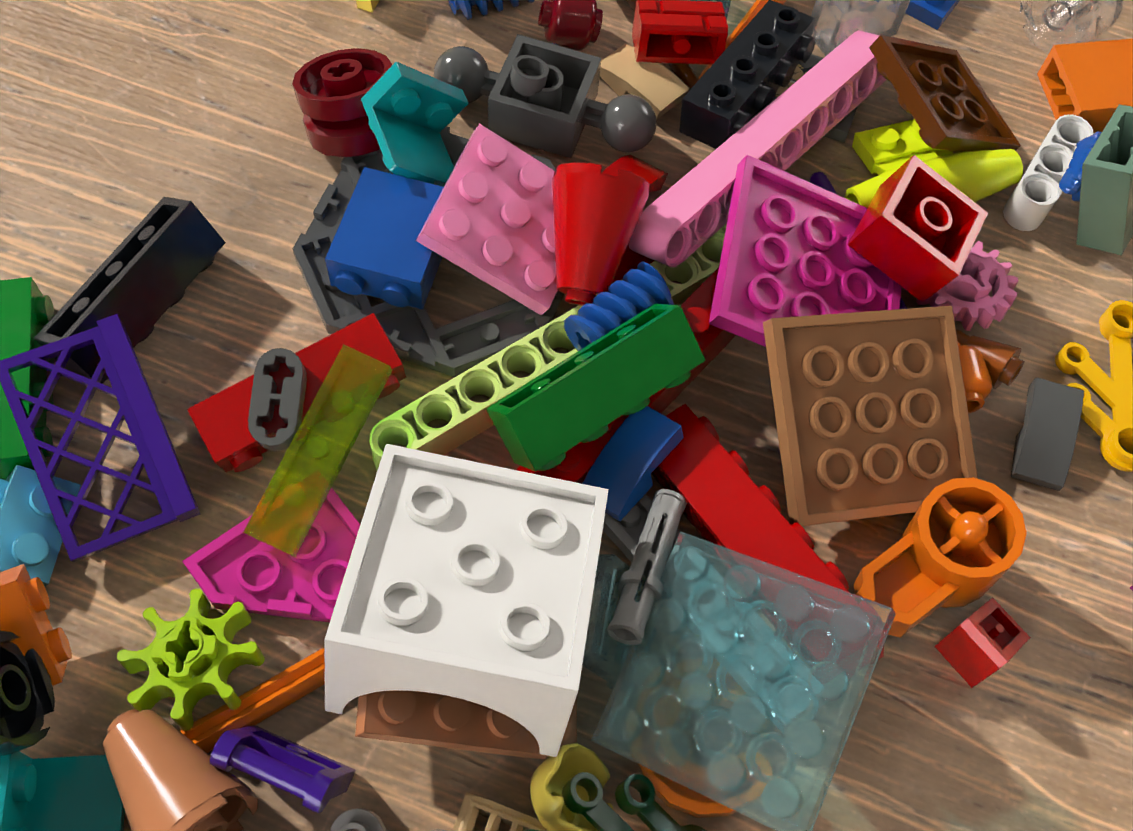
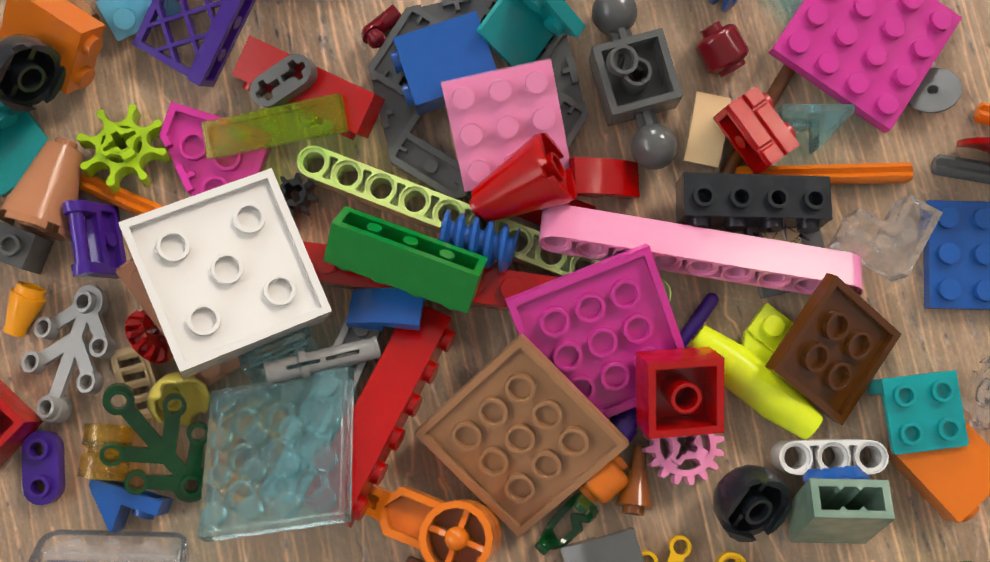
camera: 65 degrees right, 20 degrees up
none -> red gear [125,310,174,364]
none -> dark red arm [361,4,401,49]
none -> dark green helmet [535,493,599,555]
none -> black cylinder [713,465,792,542]
none -> teal bracket [868,370,969,455]

